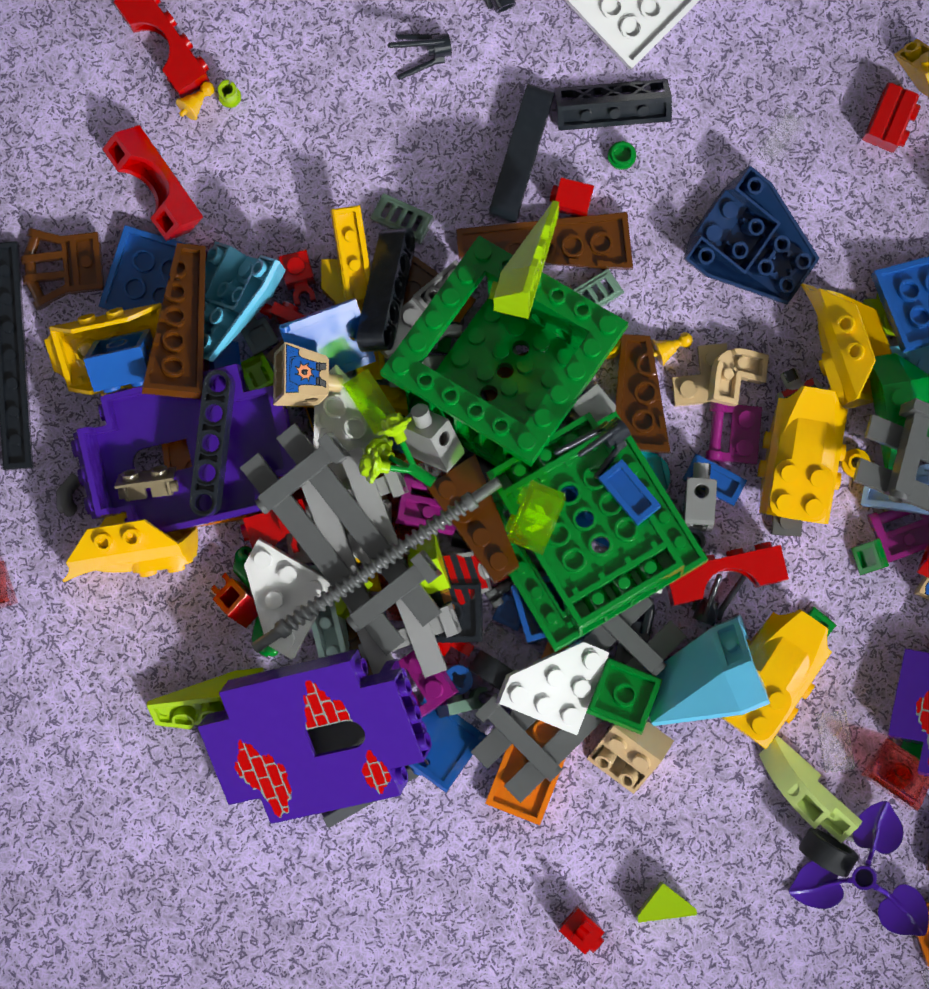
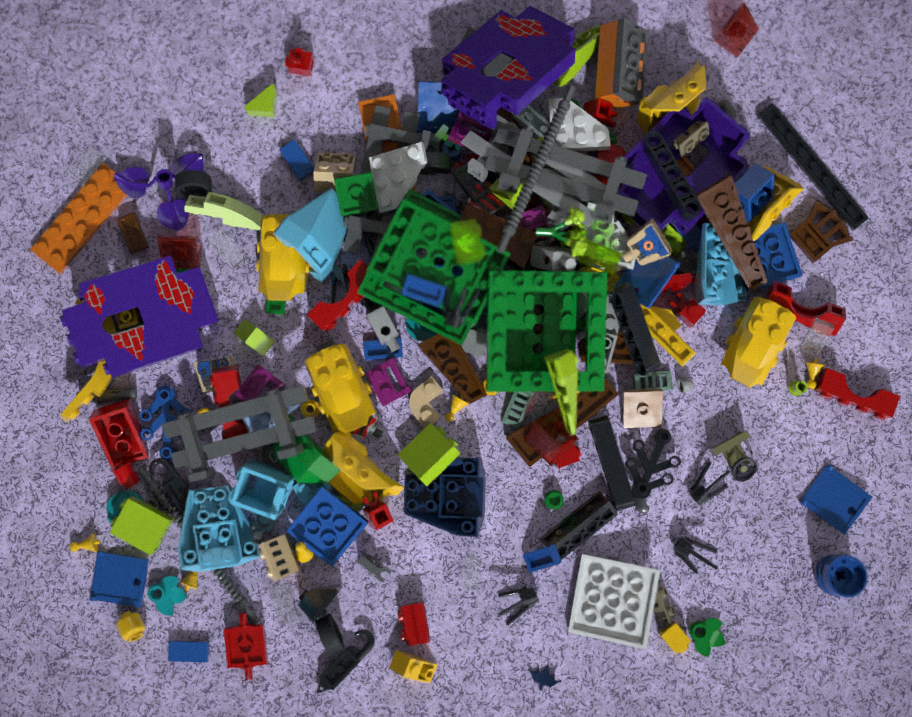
camera: 145 degrees right, 0 degrees up
tan plate [707,348,769,406] -> none
green tile [851,539,889,575] -> none
none -> lime slope [233,319,275,357]
none -> blue tile [279,139,314,182]
none -> dark grey plate [357,554,391,582]
none -> red brick [361,491,394,530]
none -> lime brick [398,423,461,486]
none -> black plant [498,586,539,625]
none -> blue tile [523,544,562,573]
none -> clear red slope [524,413,579,467]
none -> piece [595,18,648,109]
none -> plate [623,388,663,428]
none -> black plant [625,429,681,499]
none -> dark grey arm [634,486,650,514]
none -> light grey hinge [677,377,693,394]
none -> olive piece [709,430,757,482]
none -> yellow slope [721,297,796,388]
none -> clear plate [799,318,834,358]

